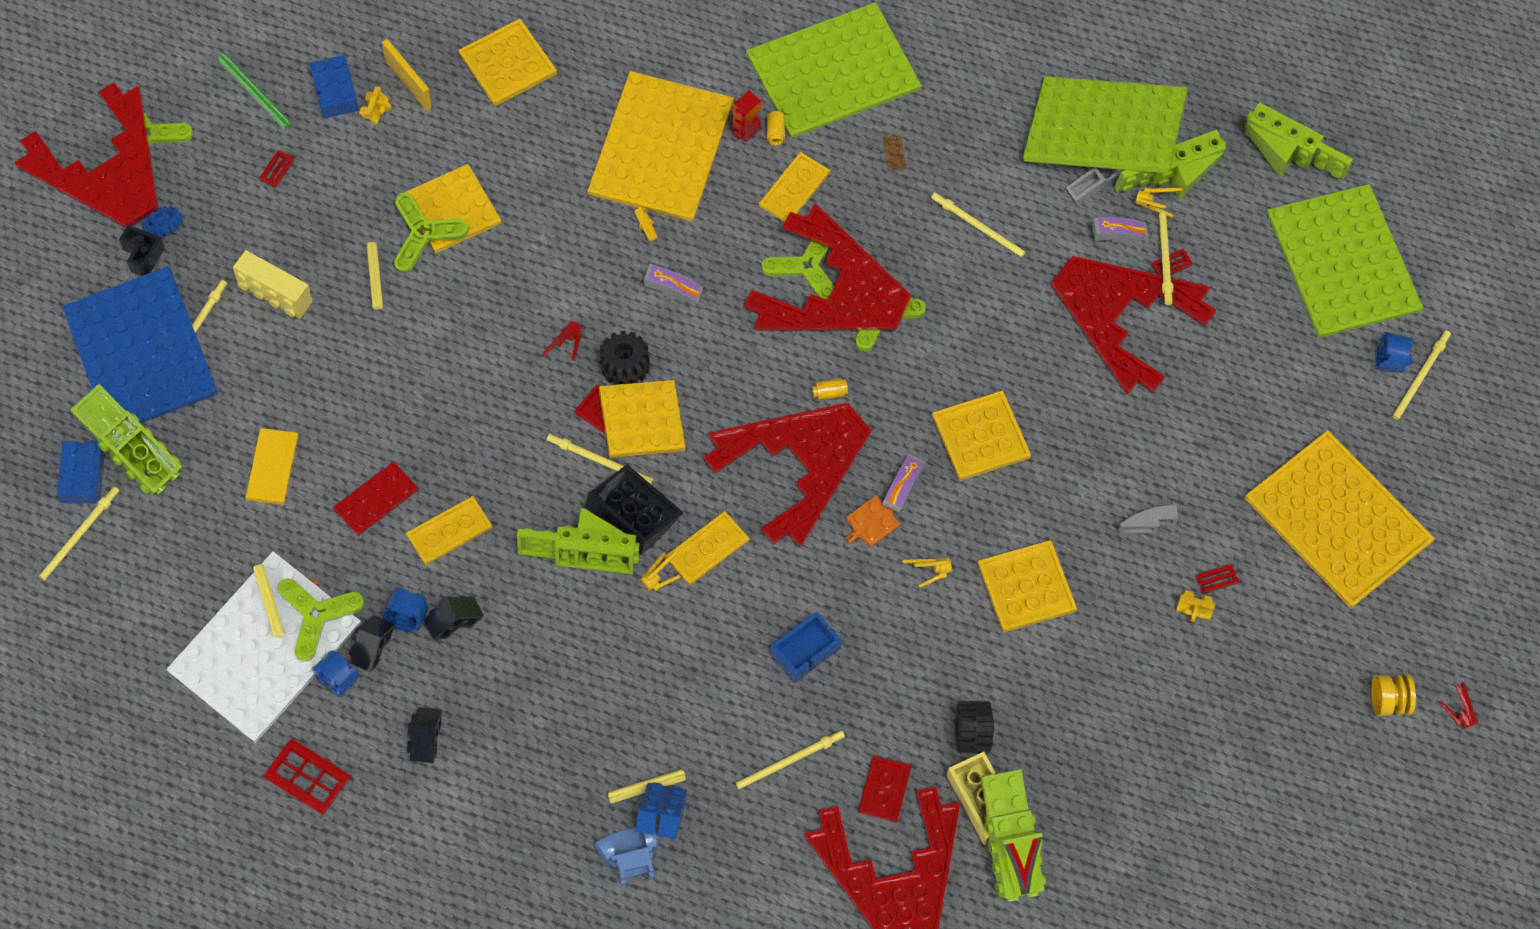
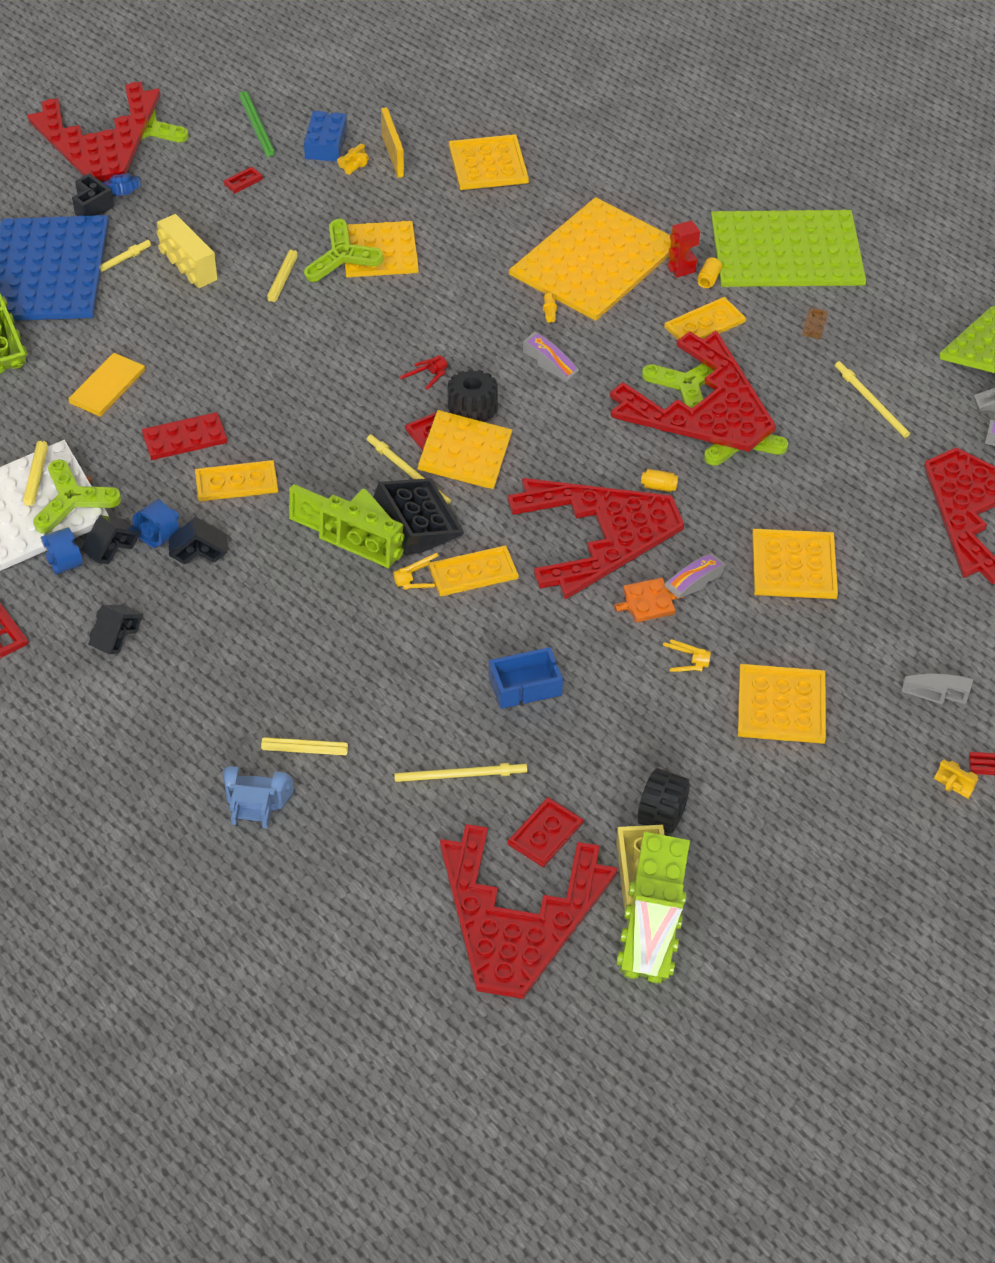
camera: 25 degrees right, 15 degrees down
blue piece [636,782,687,839] -> none

